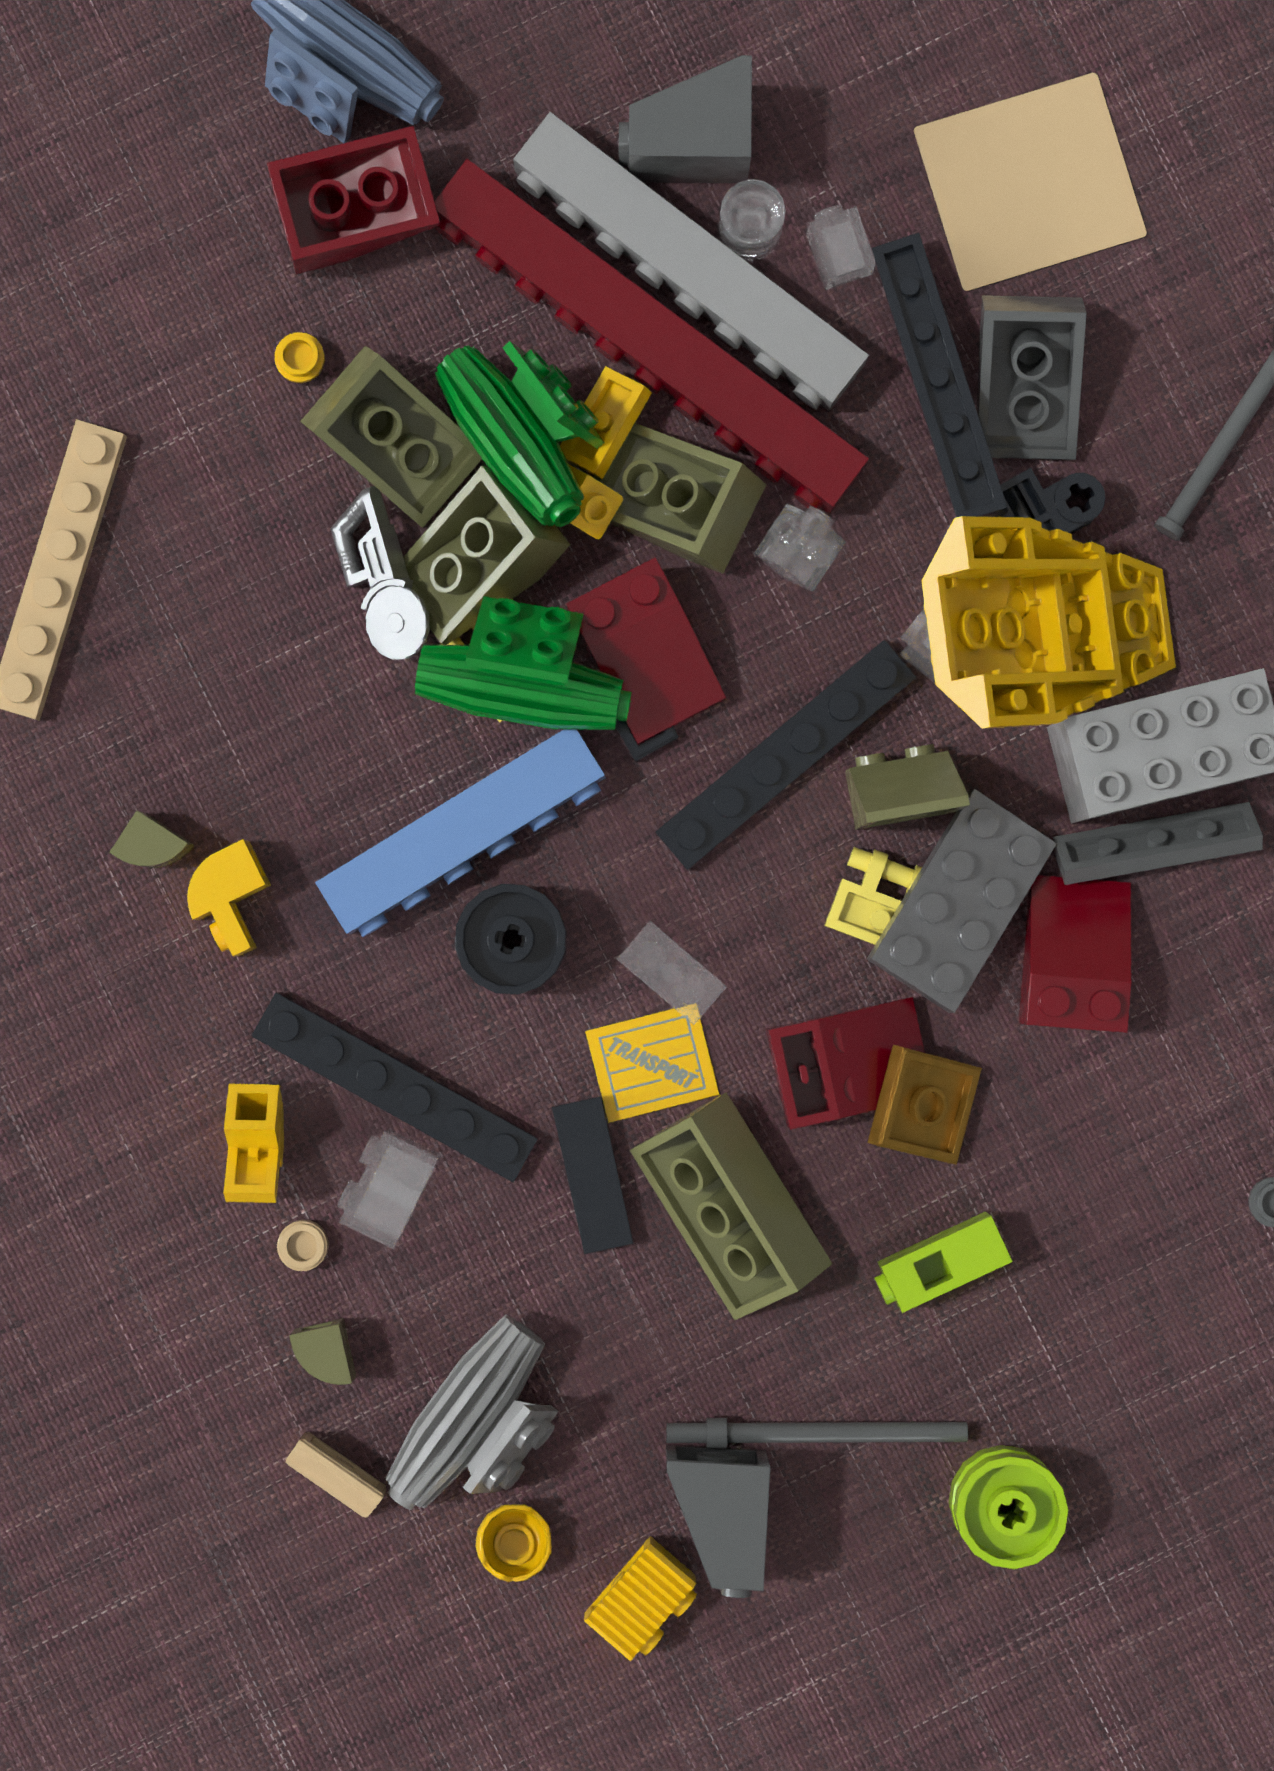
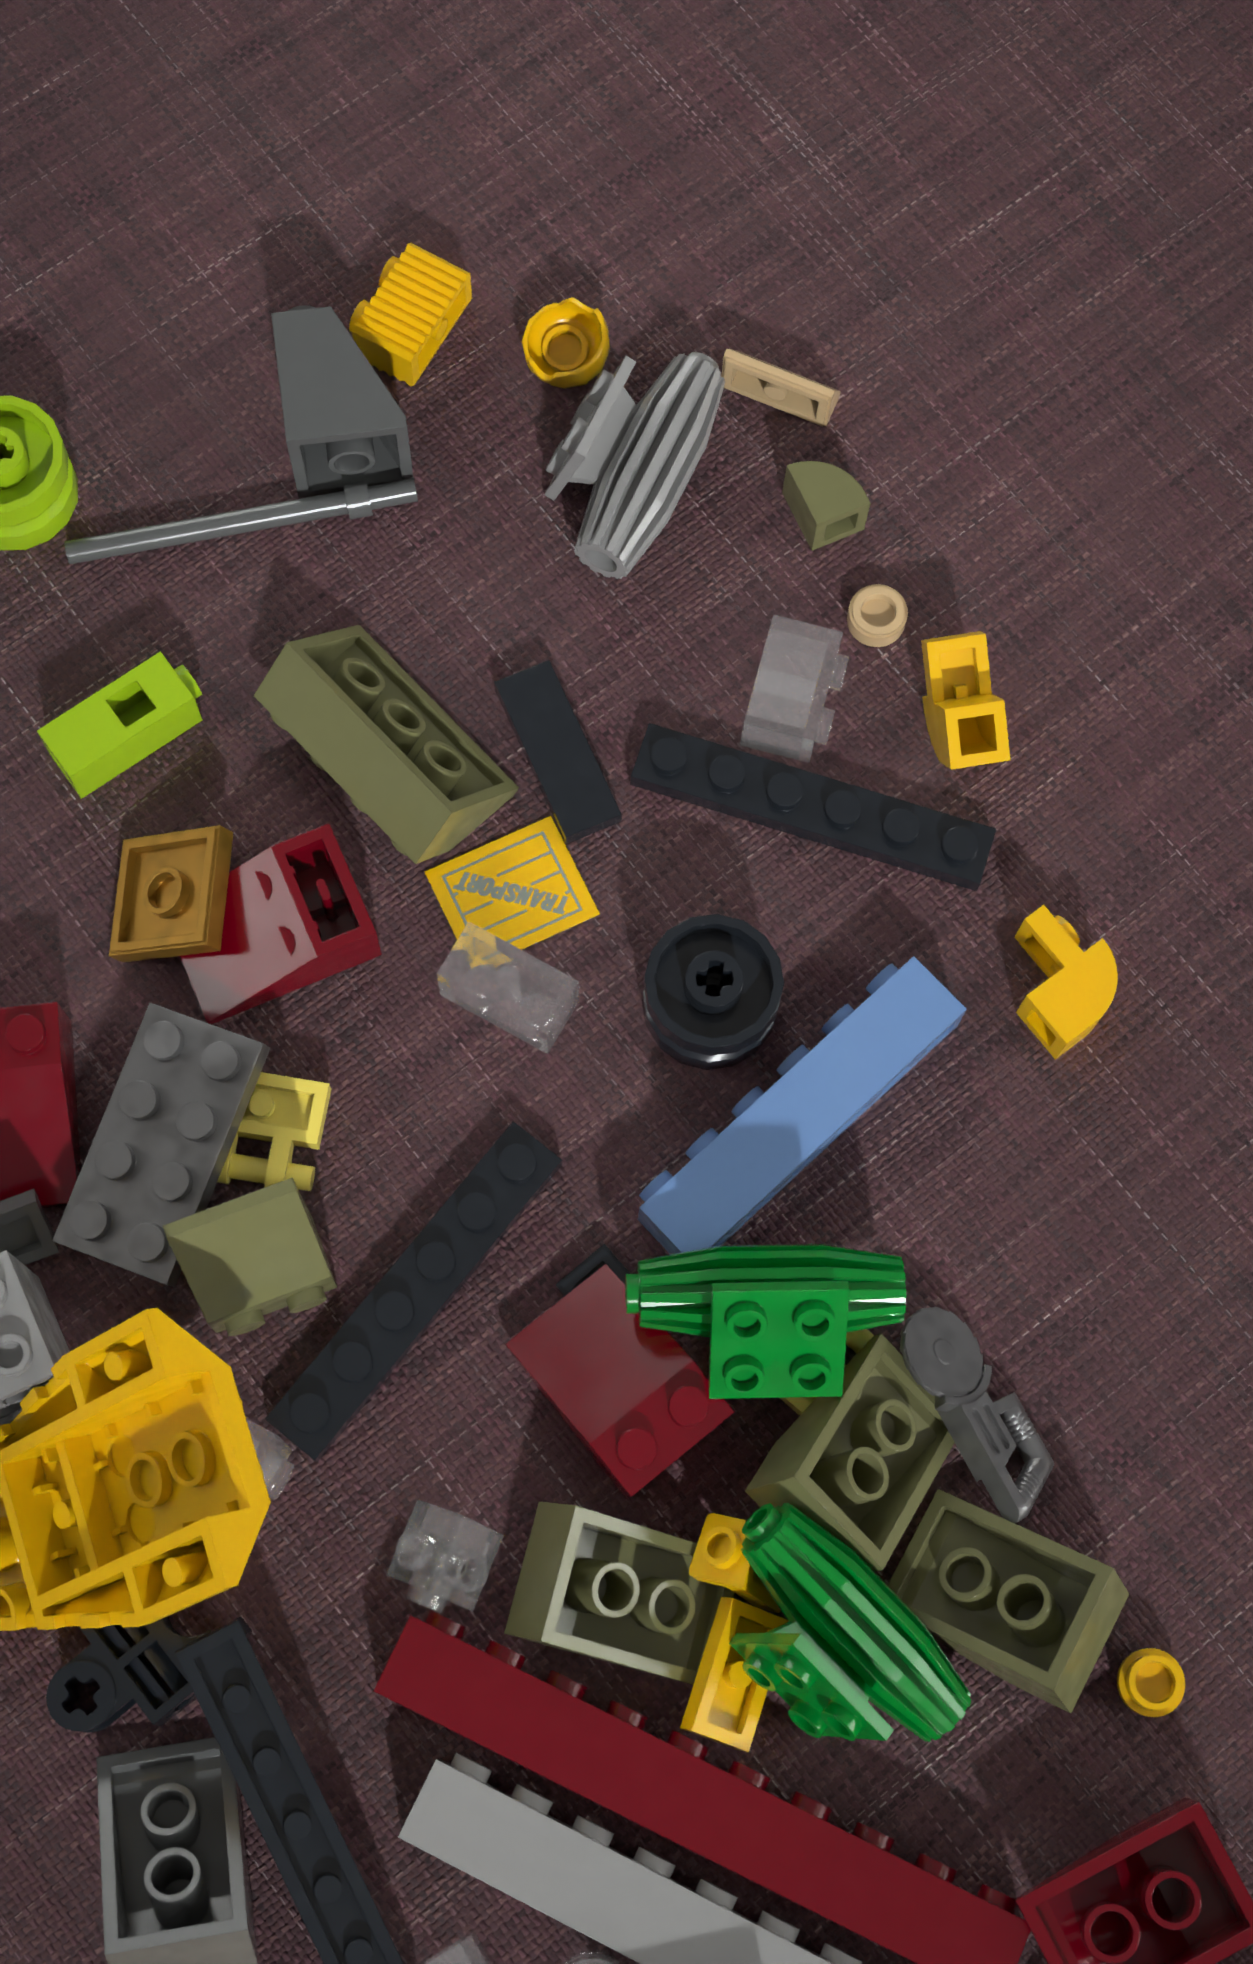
camera: 170 degrees right, 15 degrees down
olive brick [109,810,195,868] -> none

